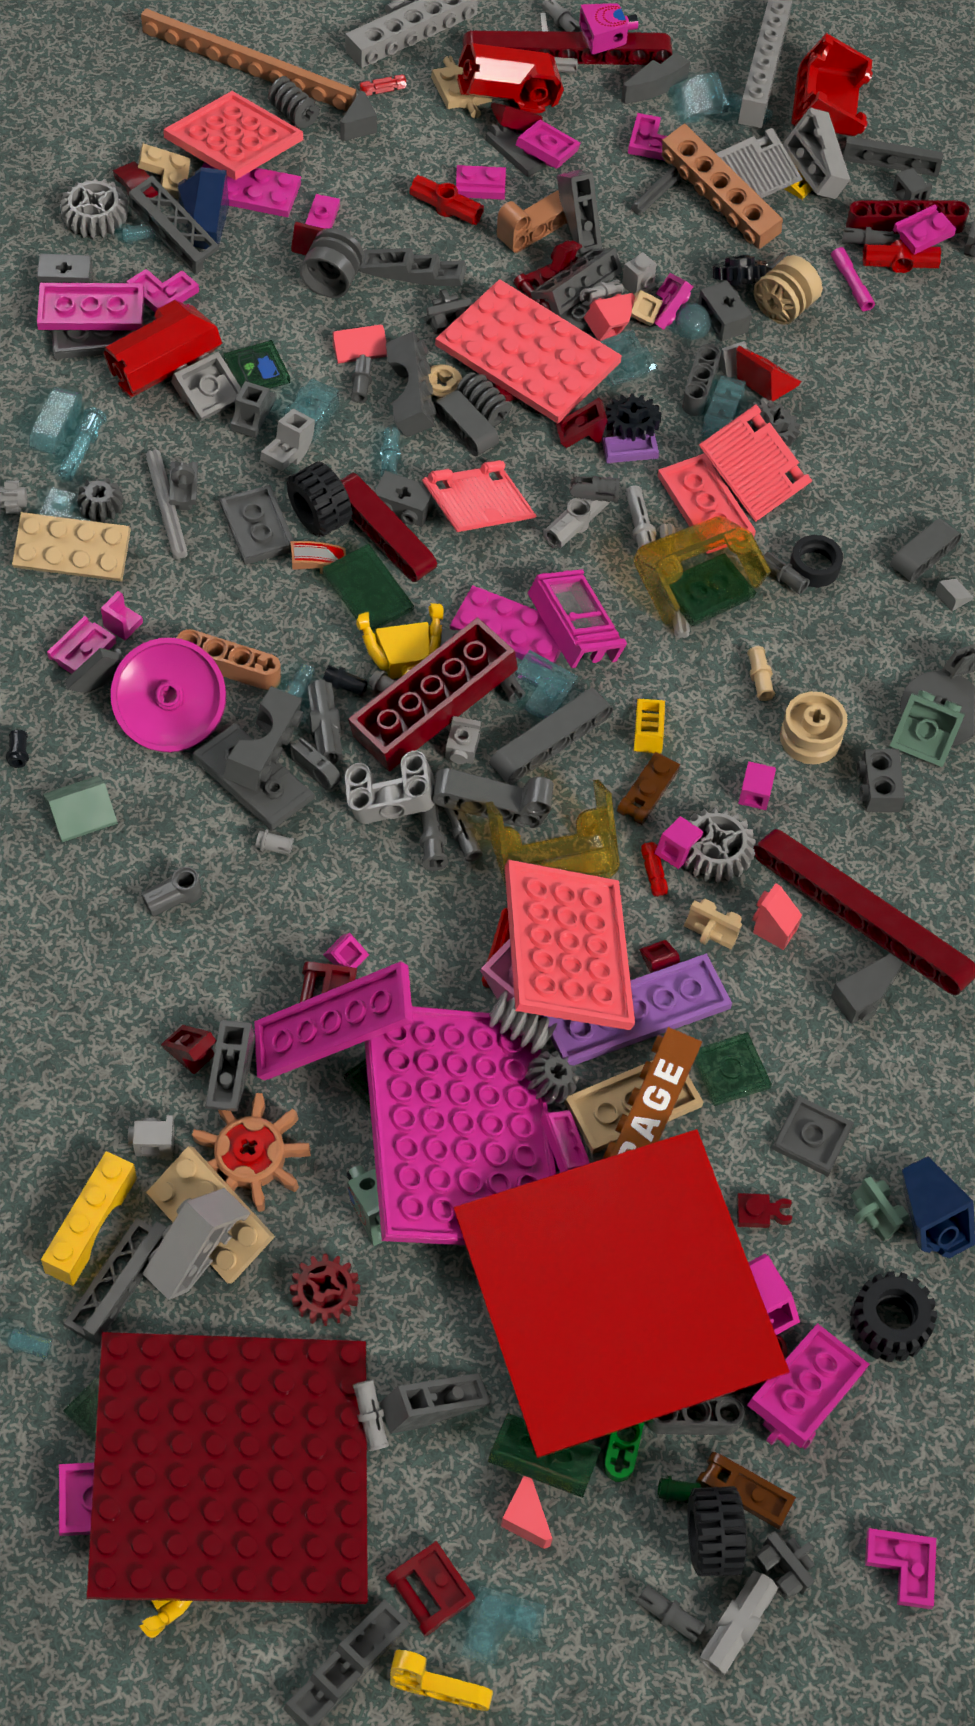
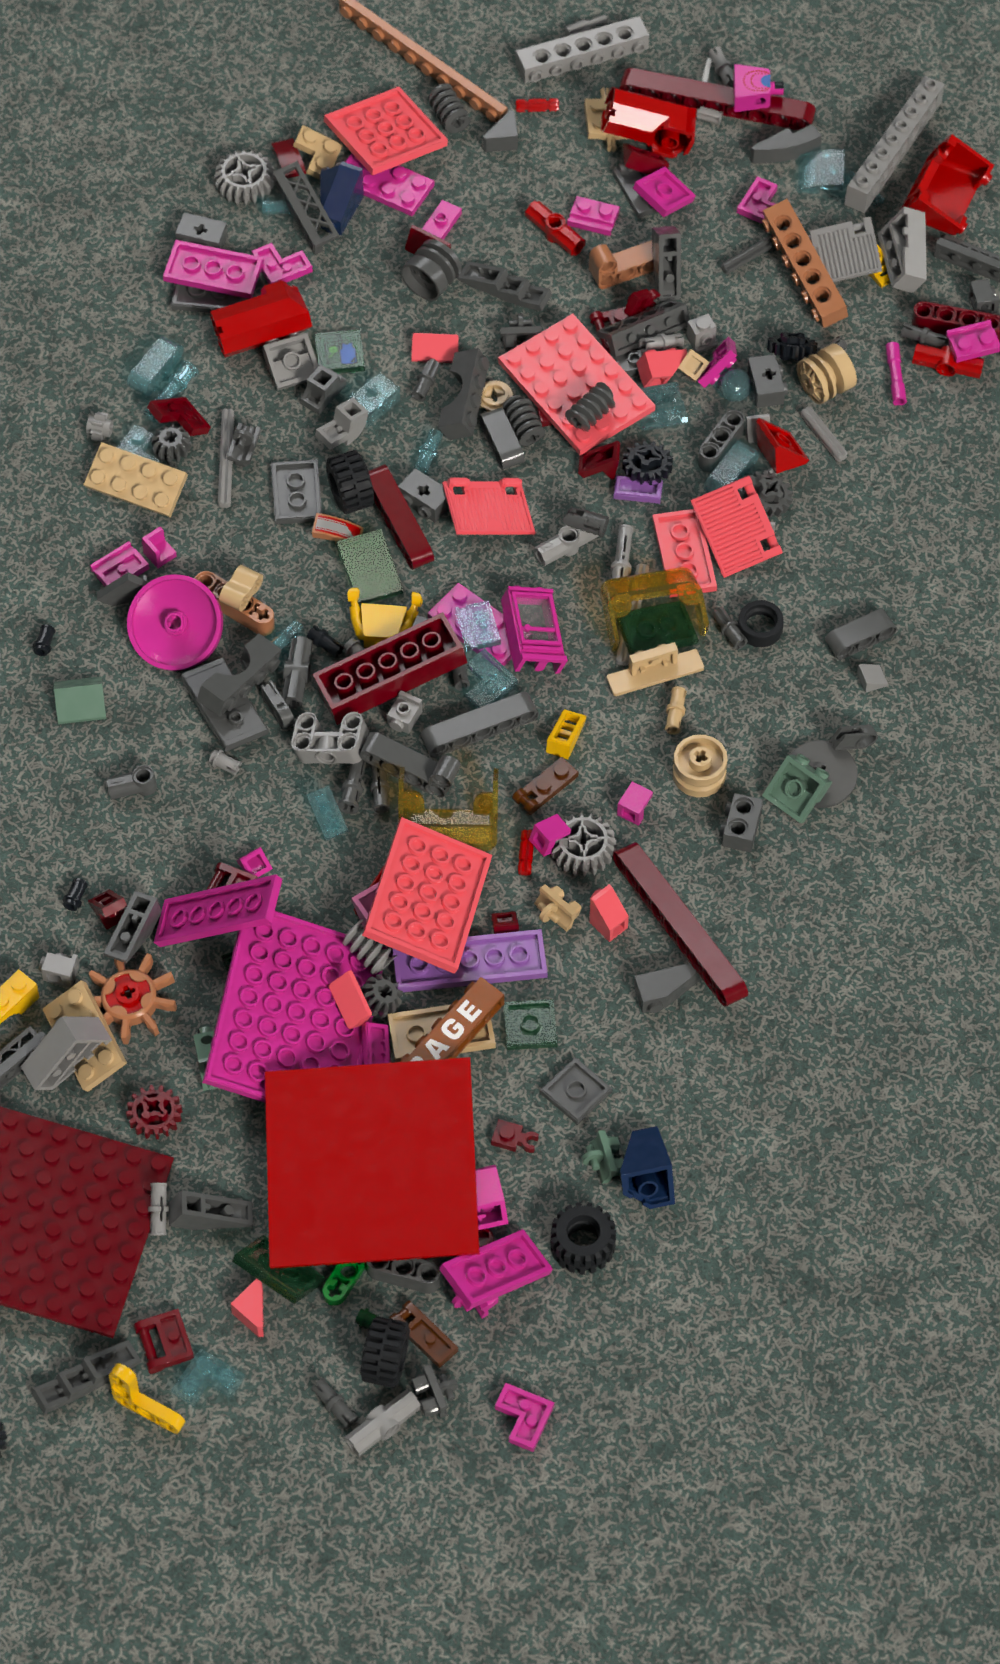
camera: 20 degrees right, 0 degrees up
none -> black pin [62,878,88,911]
none -> dark red plate [147,397,211,436]
none -> tan axle [219,565,263,612]
none -> clear light blue plate [306,785,349,841]
none -> coral slope [329,970,372,1029]
none -> clear light blue plate [455,600,501,652]
none -> dark grey piece [565,382,615,432]
none -> tan bracket [607,642,704,696]
none -> light grey axle [801,406,848,462]

